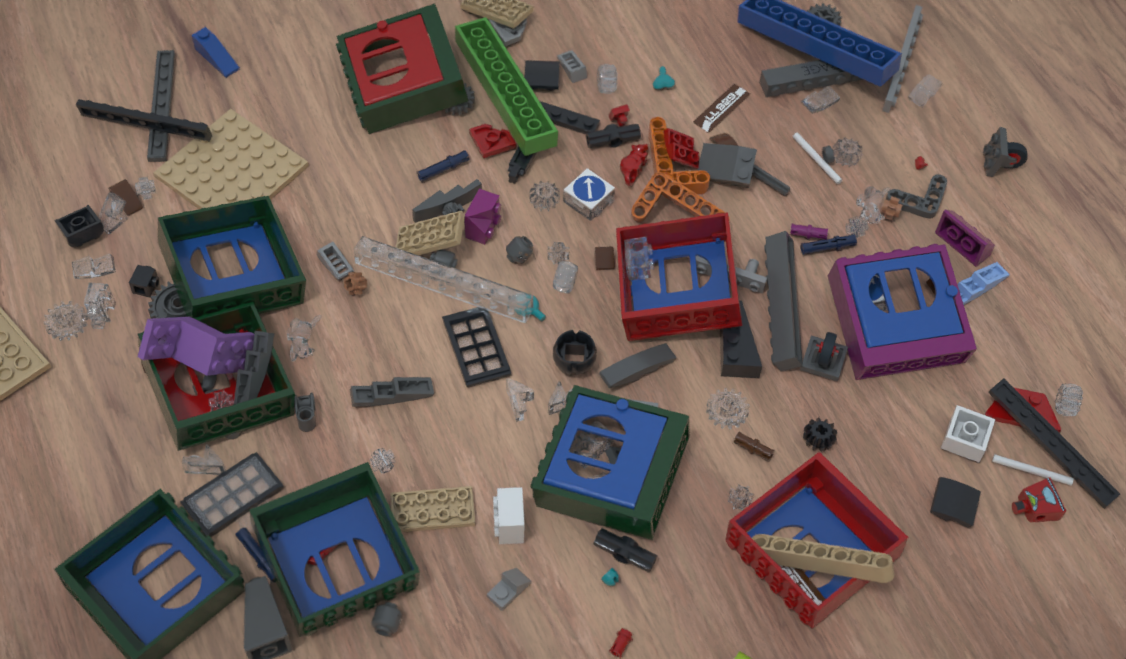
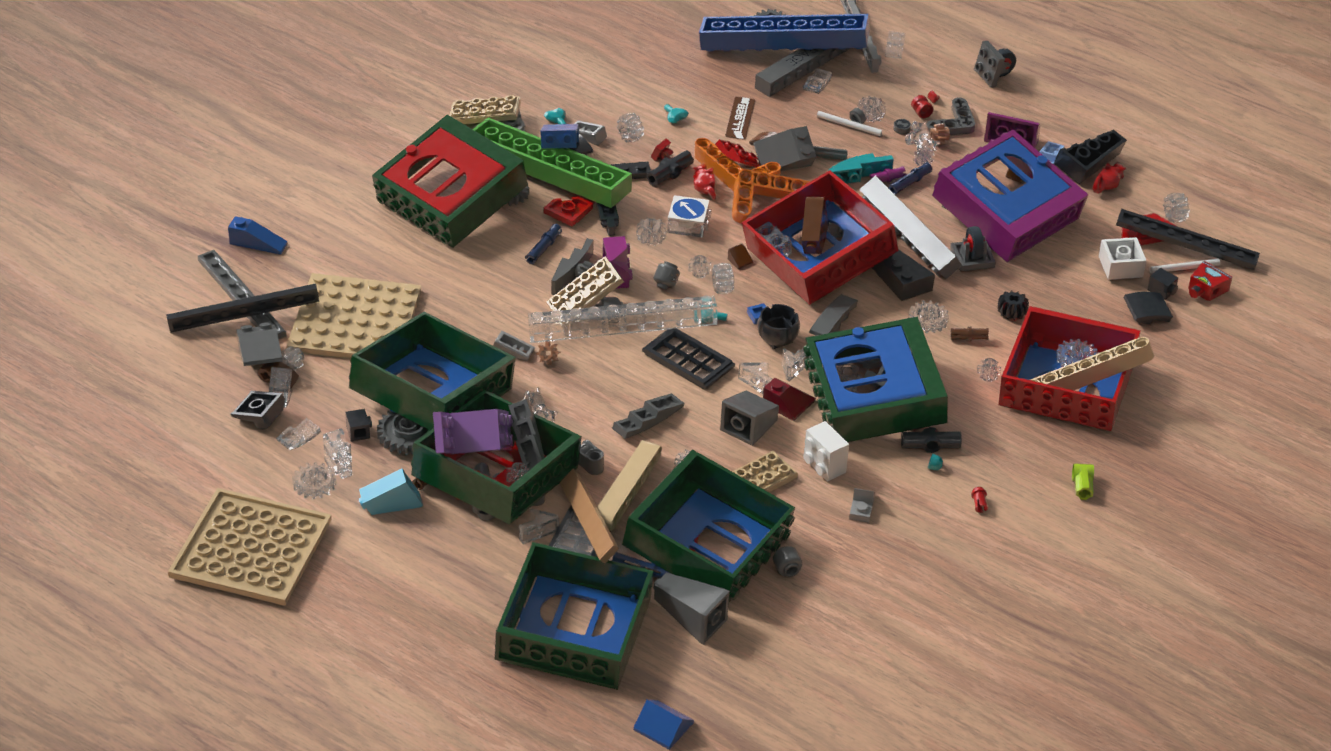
camera: 30 degrees left, 15 degrees down
none -> dark grey slope [236,323,283,366]
none -> medium azure slope [359,469,423,515]
none -> blue panel [541,124,579,148]
none -> teal rock [544,108,567,124]
none -> medium nougat tile [560,469,619,563]
none -> tan beam [597,440,662,531]
none -> dark grey slope [720,390,779,446]
none -> blue plate [747,303,766,325]
none -> dark red slope [763,378,816,421]
none -> reddish brown slope [801,197,829,254]
none -> teal slope [828,153,894,184]
none -> dark grey tile [893,119,911,134]
none -> red wheel [911,95,934,119]
none -> black wedge [1054,130,1127,184]
none -> clear gear [1056,339,1097,367]
none -> red animal [1093,162,1126,194]
none -> black brick [1147,268,1178,300]

